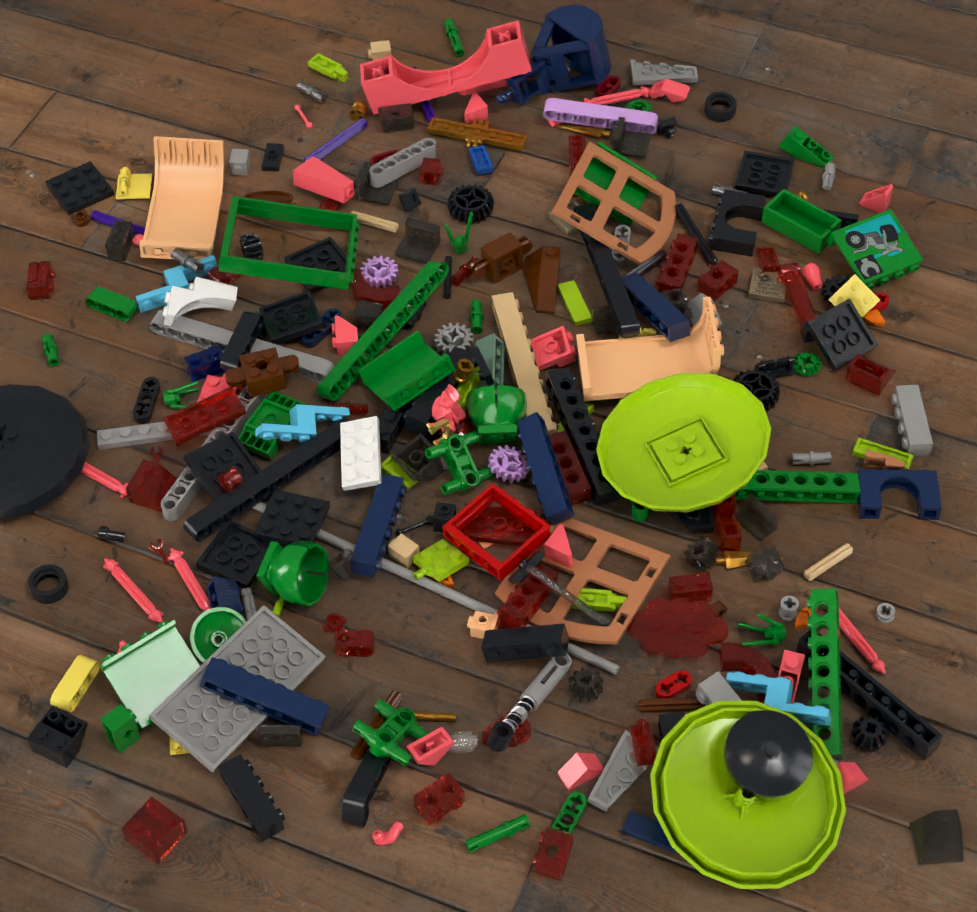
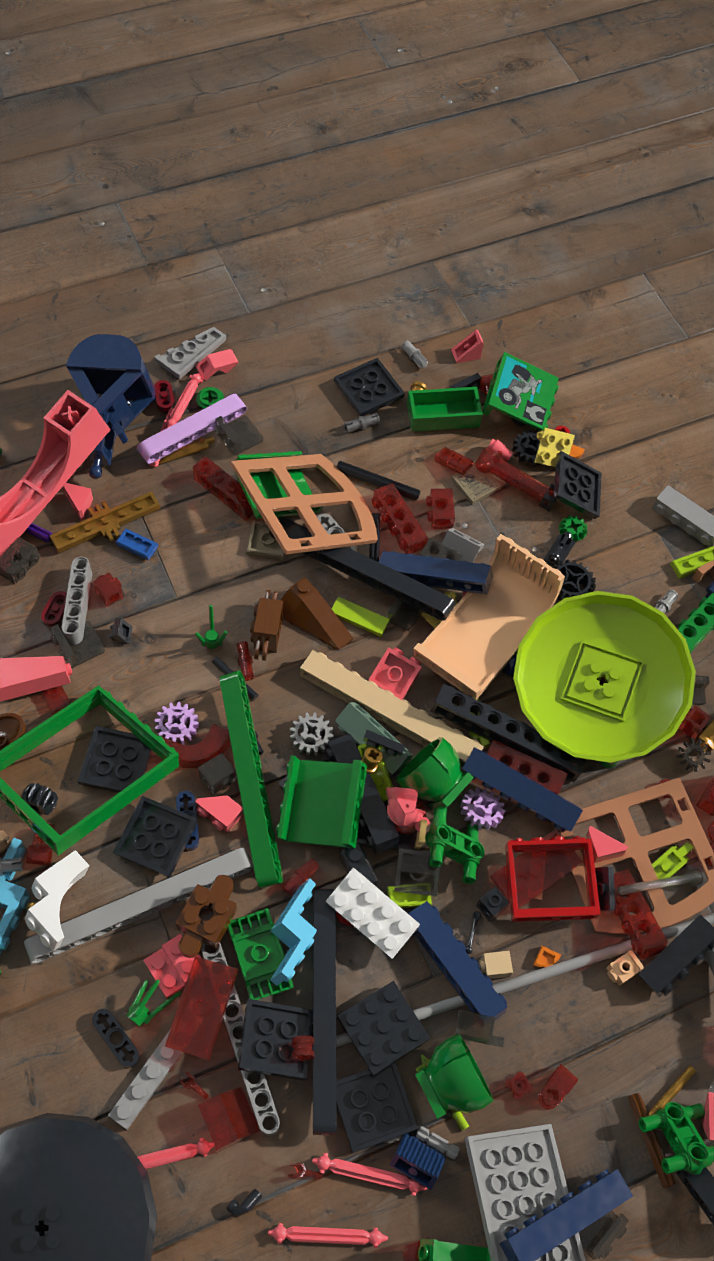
camera: 55 degrees left, 10 degrees up
clear blue brick [184,345,226,382] -> none
green dish [189,607,247,663] -> none
black beam [220,311,266,370] -> none
tan axle [351,211,399,233] -> none
clear smoke bracket [396,217,441,264] -> none
lime plate [412,539,469,582] -> none
black gear [448,184,494,224] -> none
green pin [470,300,484,334] -> none
black tile [657,117,677,139] -> none
black tyre [704,92,737,122] -> none
black arch [708,189,766,257] -> none
green slope [778,125,835,168] -> none
clear red slope [845,354,896,396] -> none

